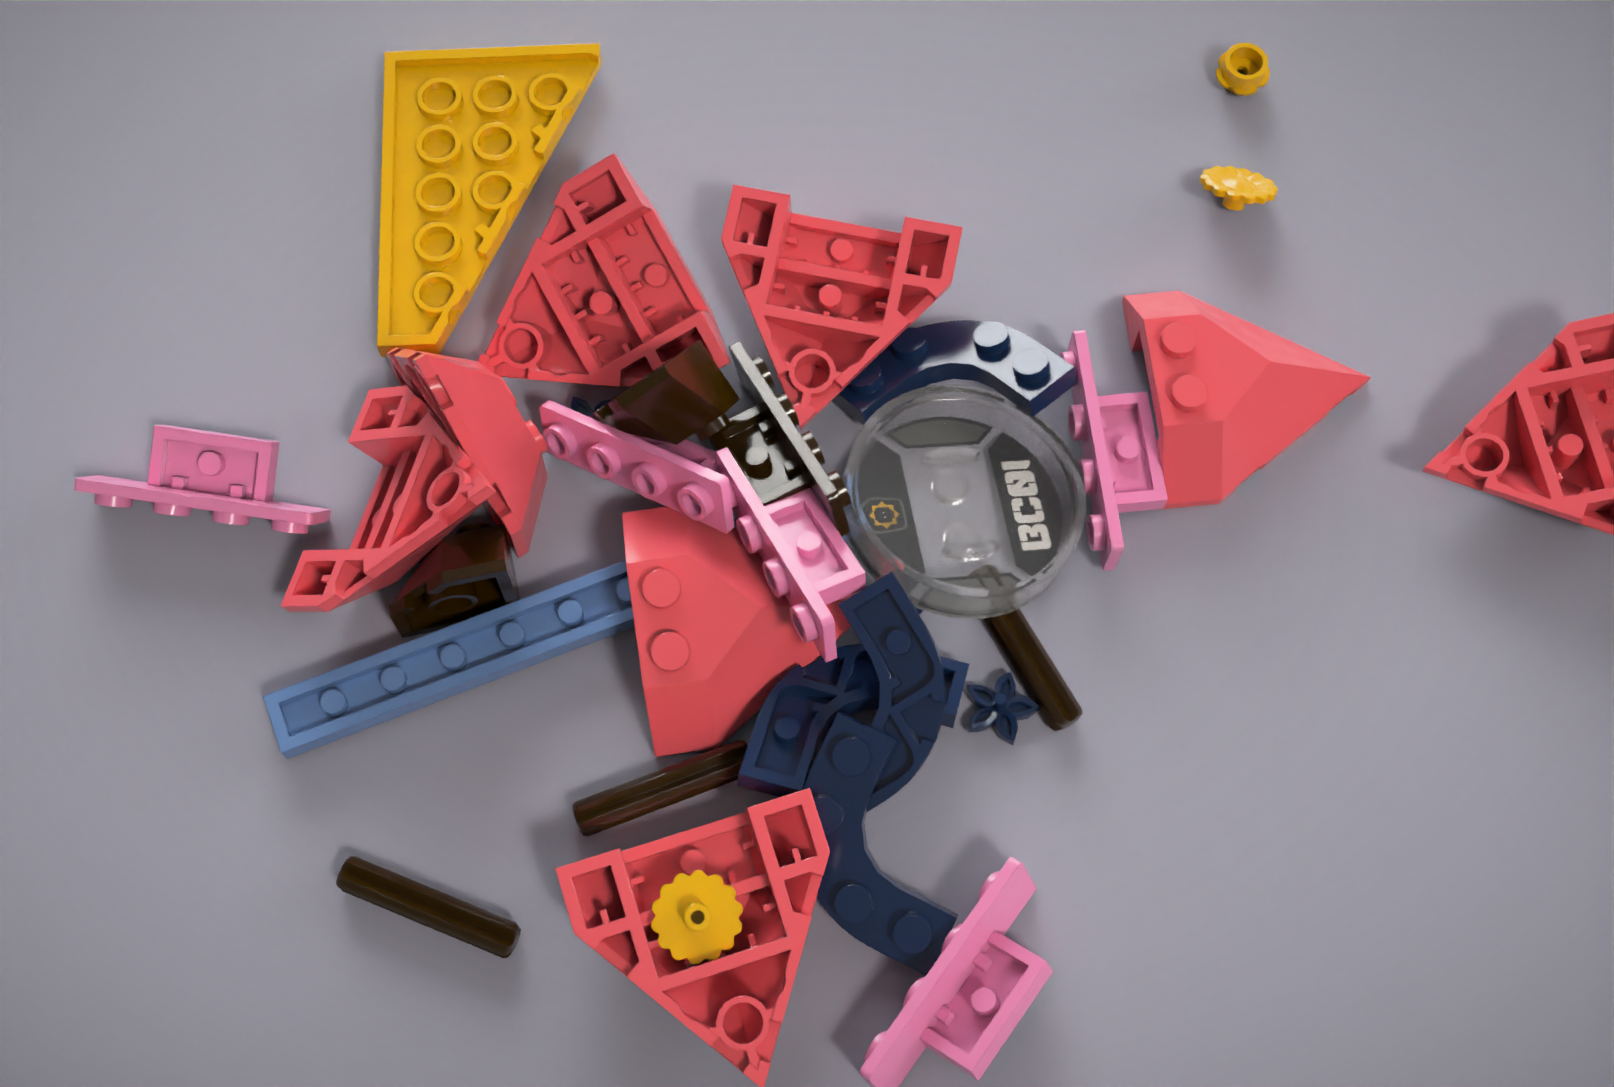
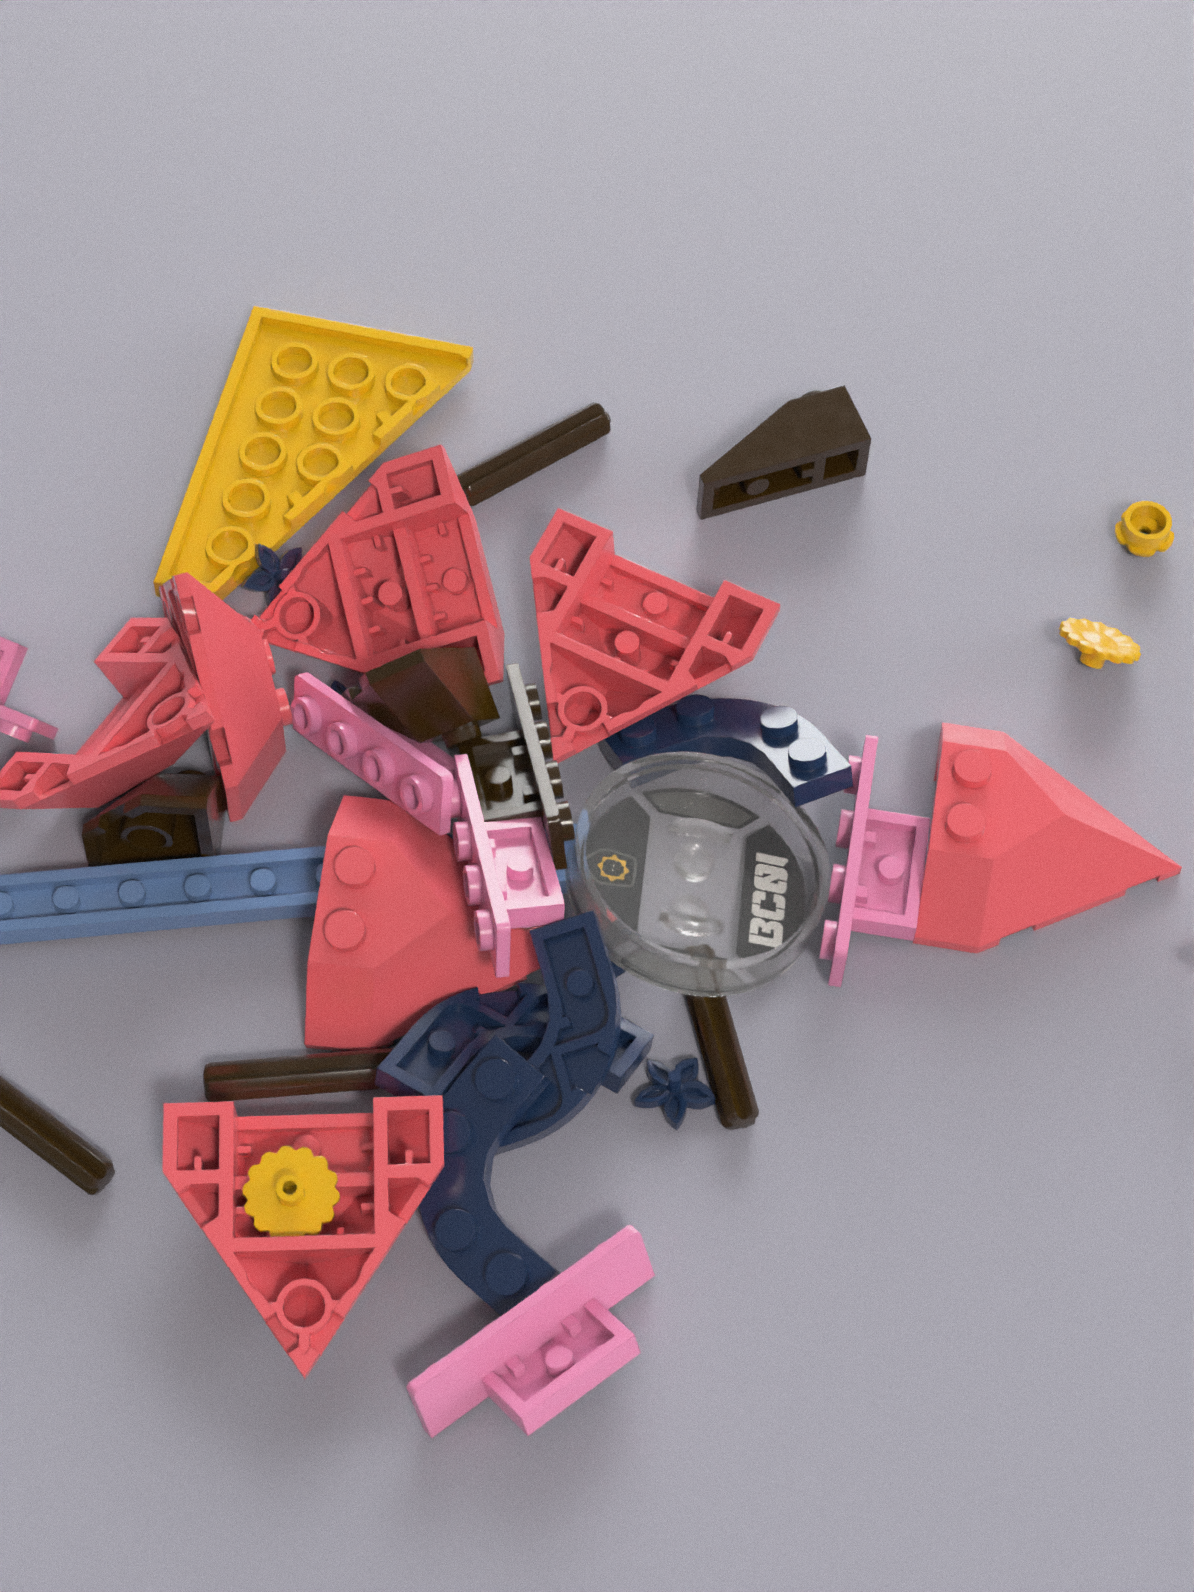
camera: 15 degrees right, 10 degrees down
none -> dark blue plant [241,544,302,606]
none -> dark brown axle [457,402,611,507]
none -> dark brown slope [696,385,872,520]

